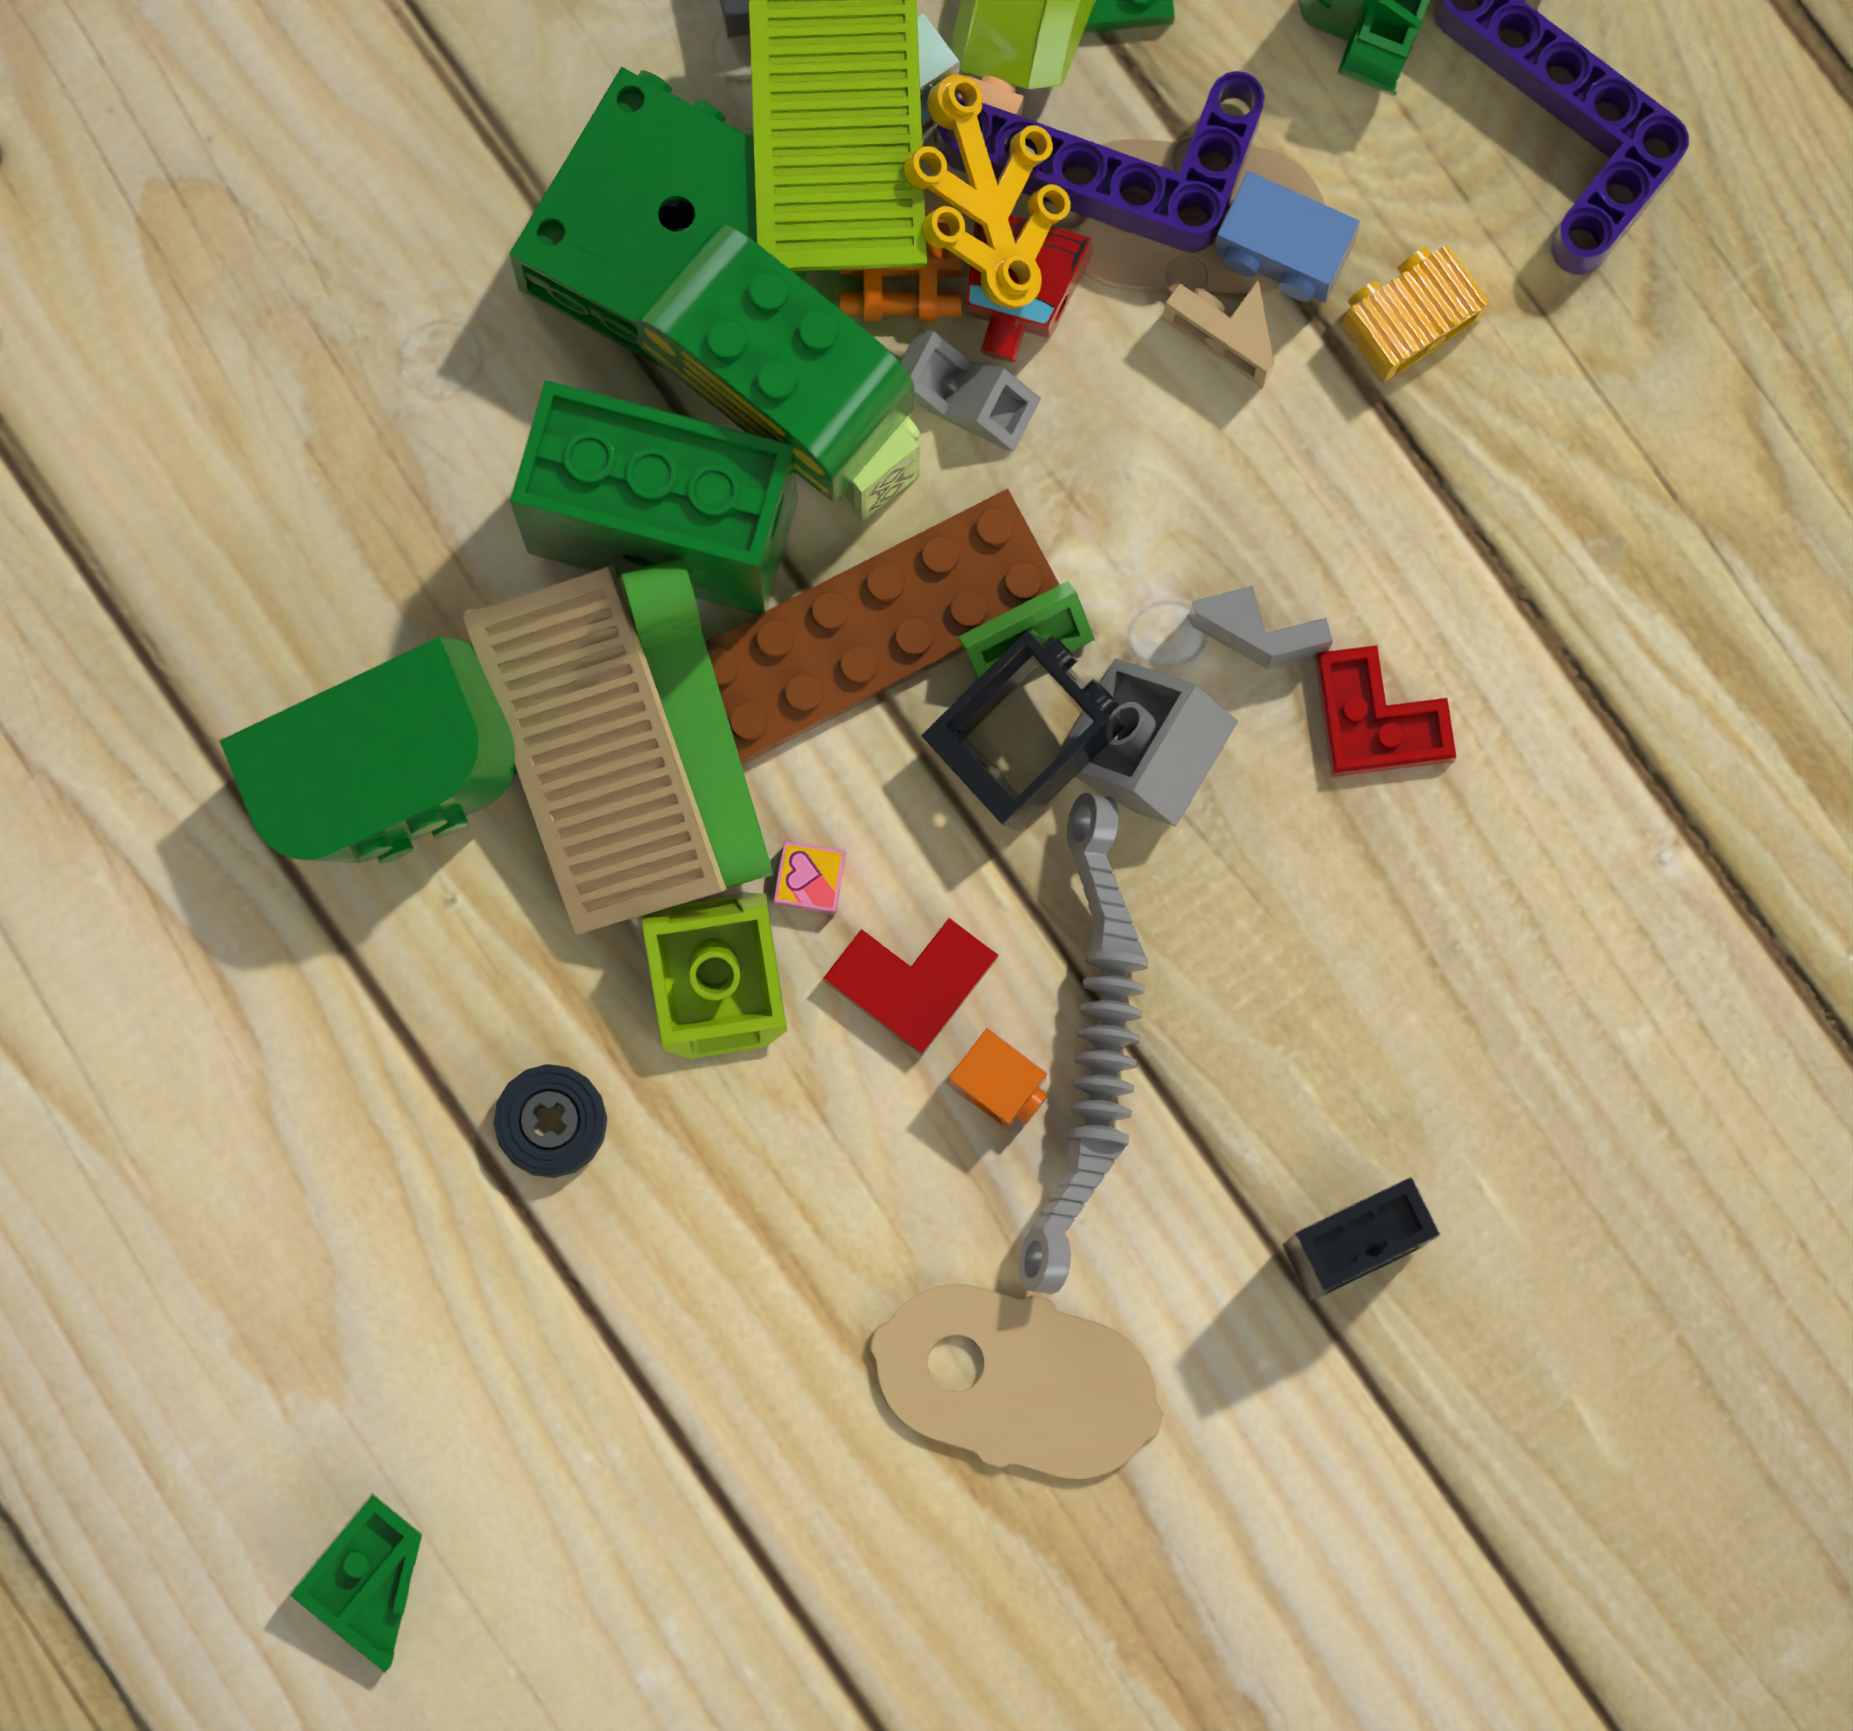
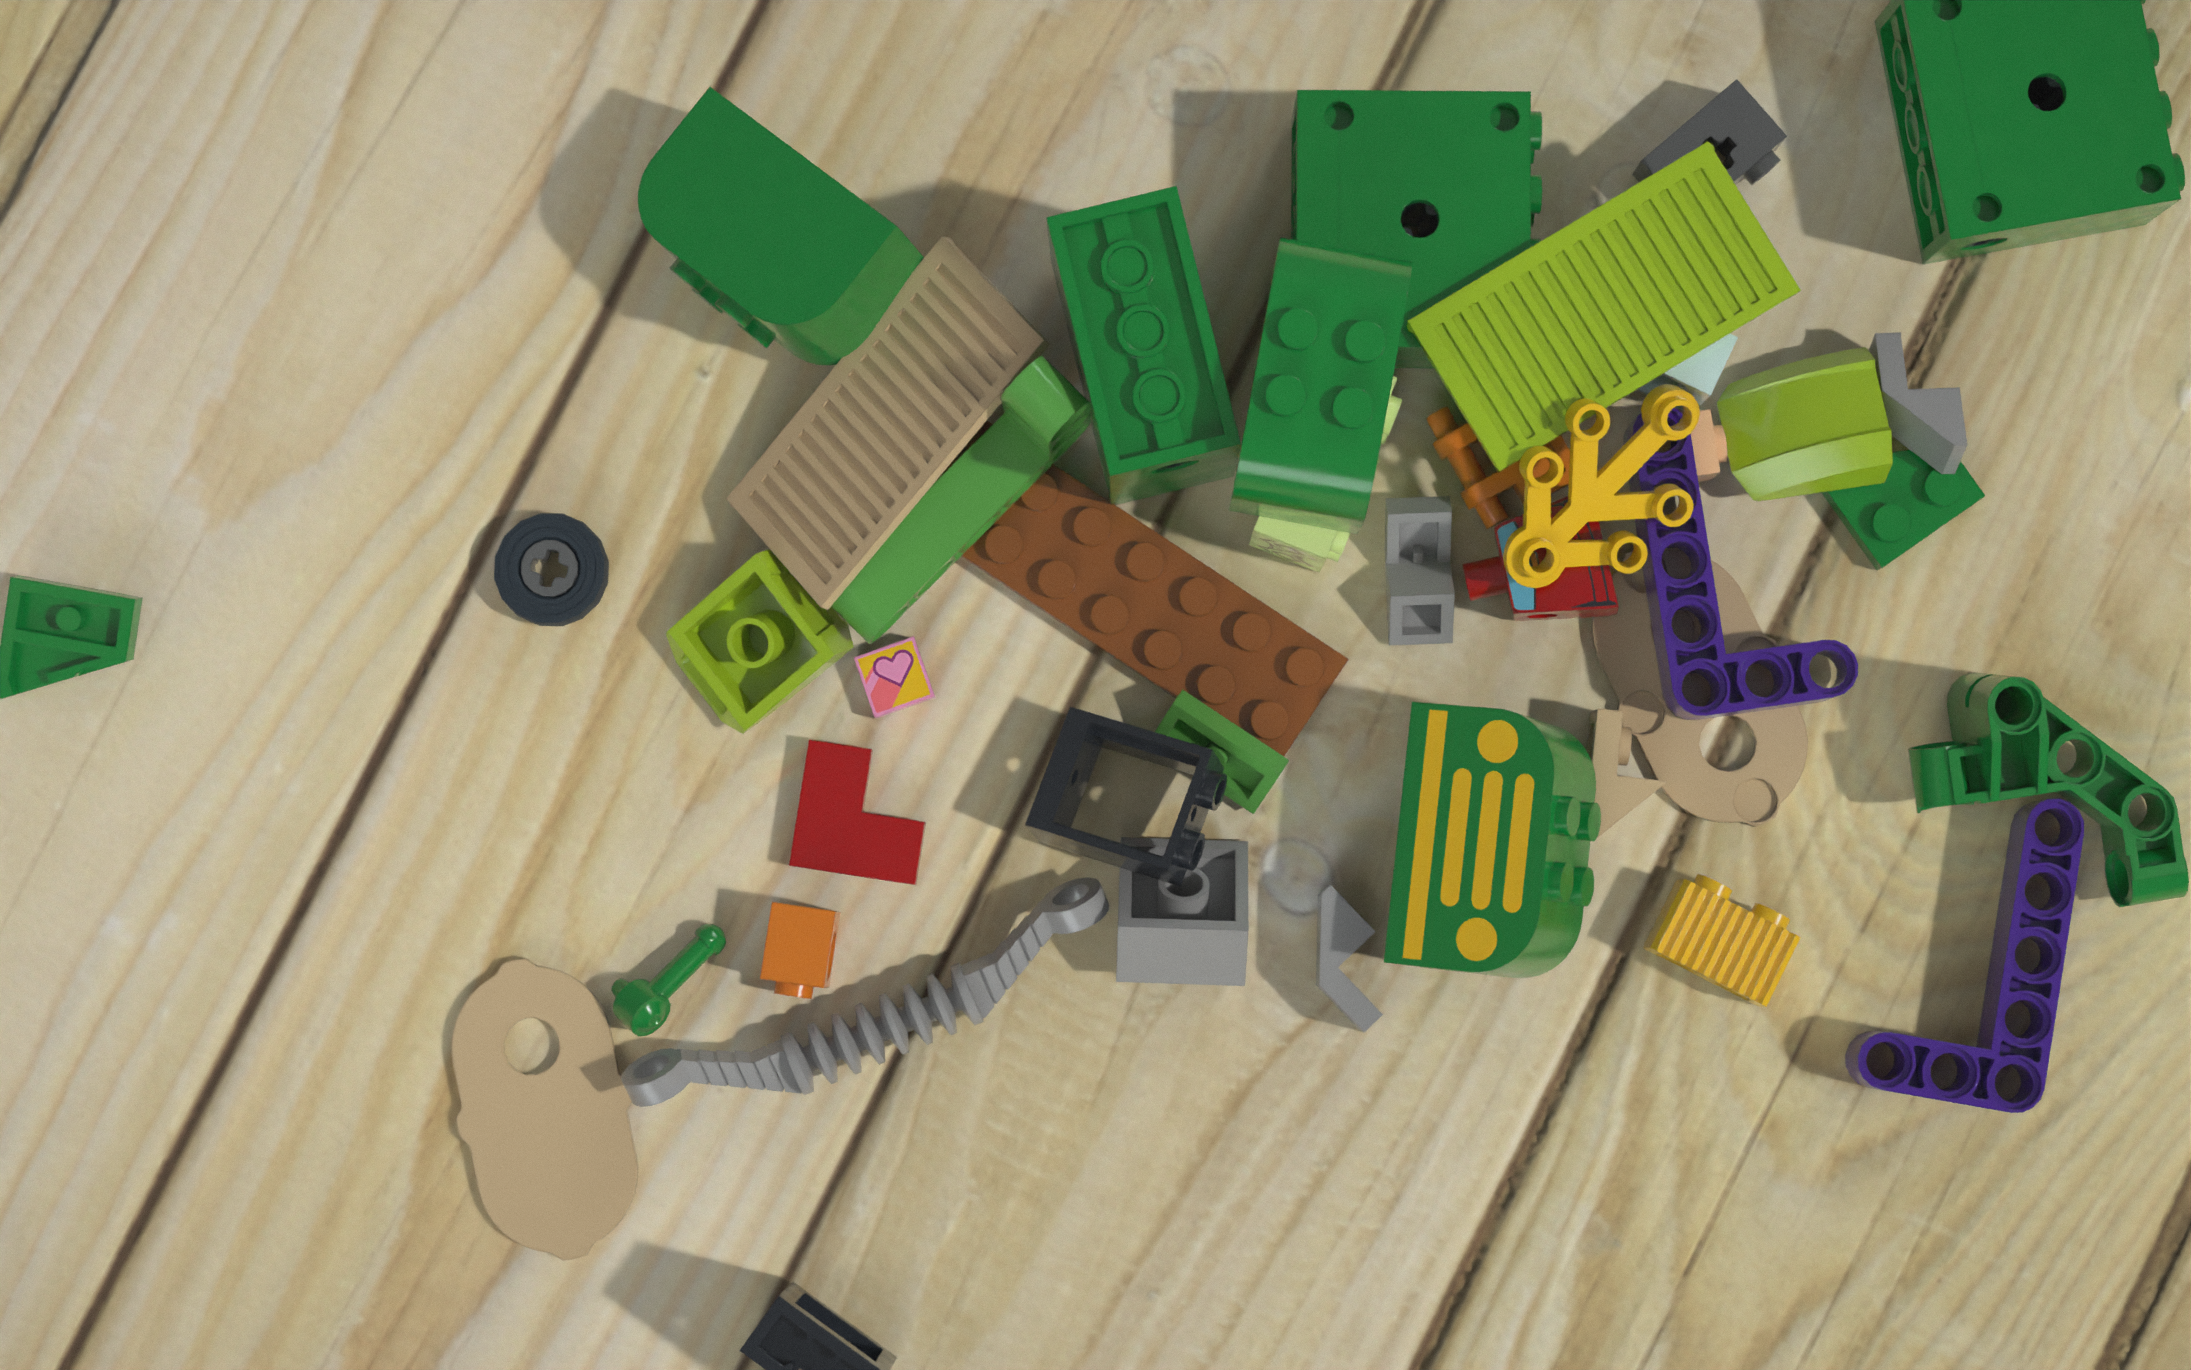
camera: 70 degrees right, 5 degrees up
medium blue brick [1215,171,1360,303] -> none
red tile [1314,645,1457,777] -> none
none -> green piece [611,924,726,1036]
none -> green brick [1384,702,1601,978]

